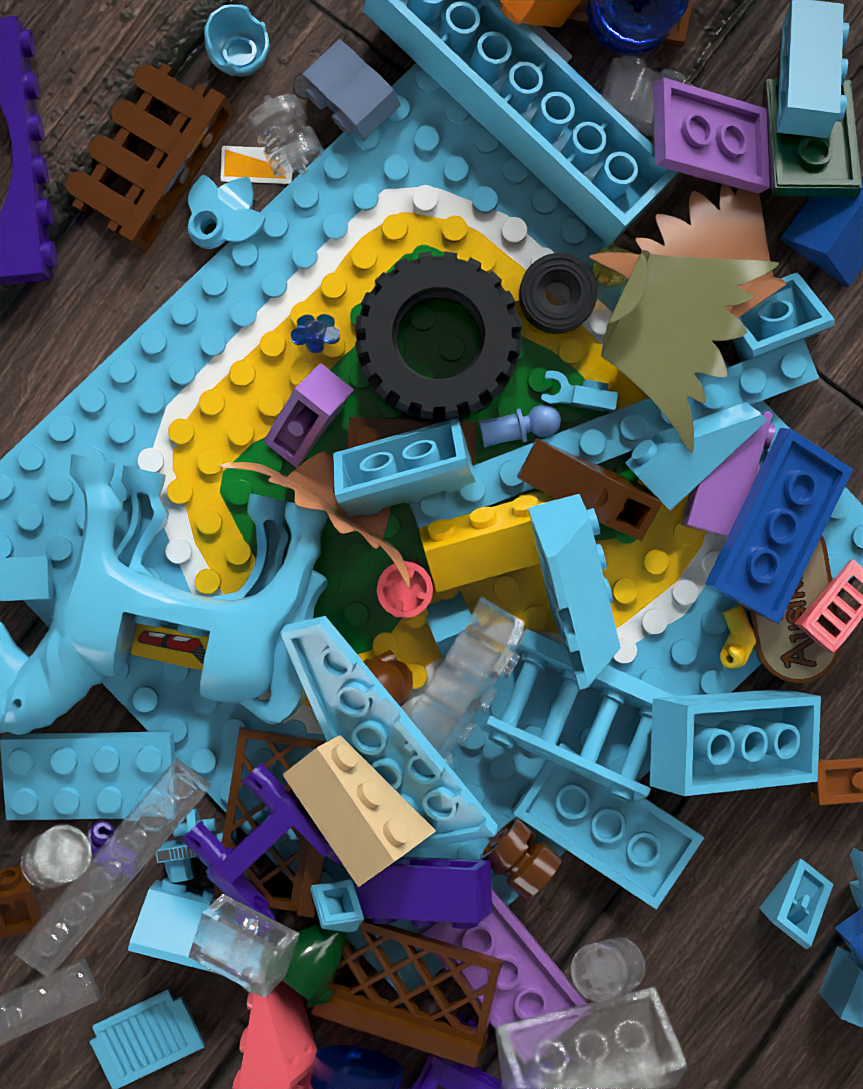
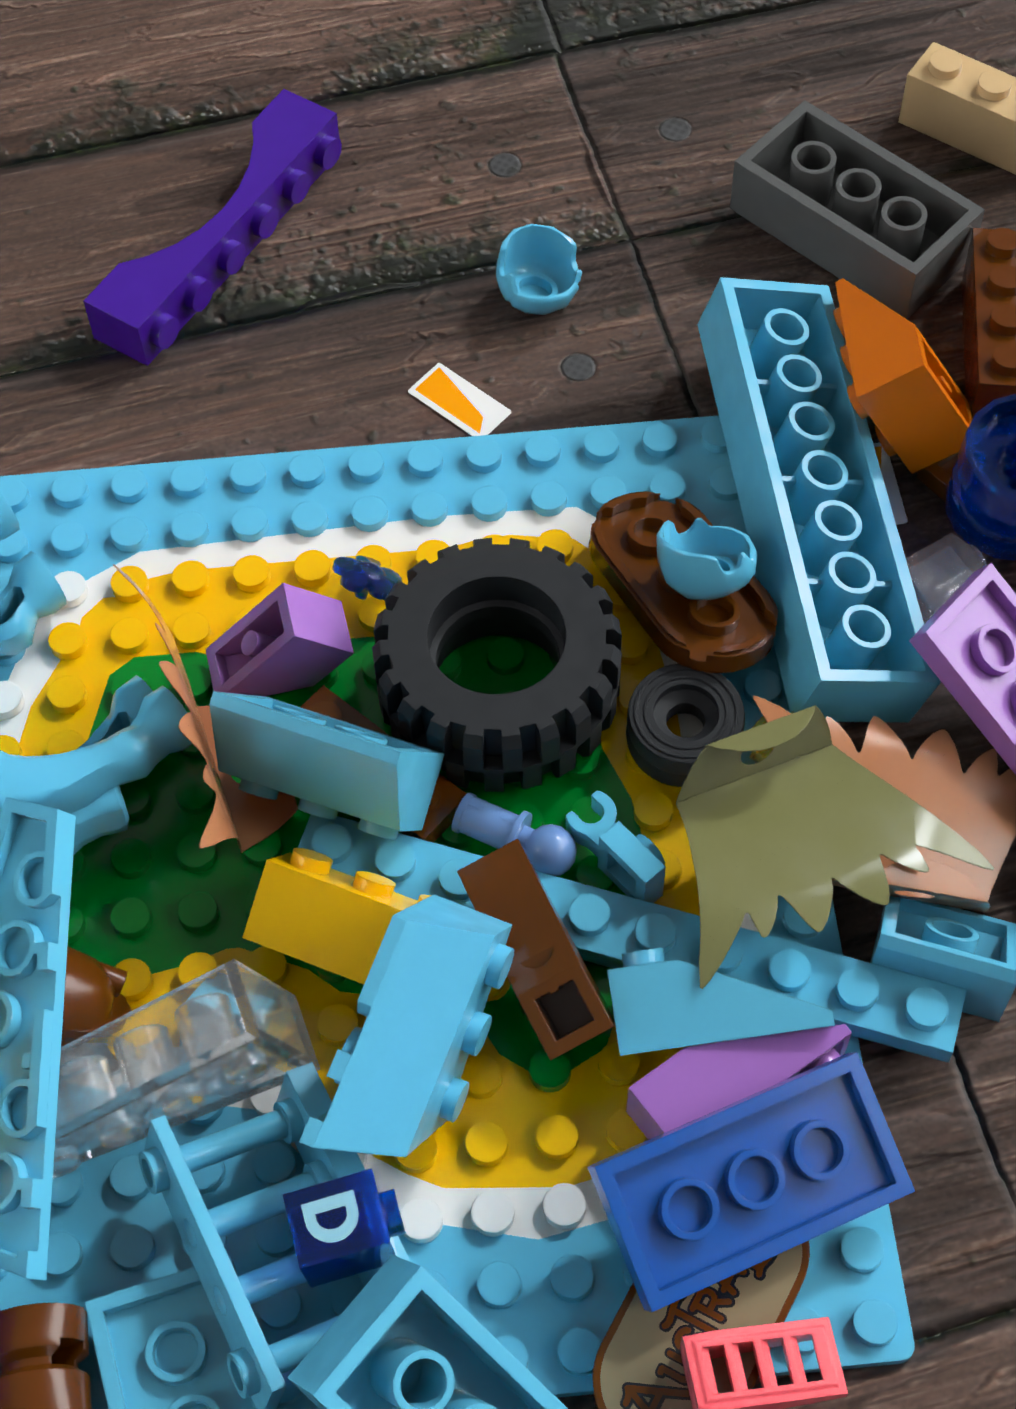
camera: 40 degrees right, 30 degrees down
reddish brown fence [66,63,236,253] -> none
medium azure plate [188,175,266,249] -> none
clear wheel [247,94,323,176] -> none
sand blue brick [302,39,401,140] -> none
coral piece [377,558,433,618] -> none
yellow arm [719,605,756,670] -> none
none -> clear blue brick [283,1168,406,1288]
none -> reddish brown tile [589,491,778,673]
none -> medium azure hair [656,518,757,600]

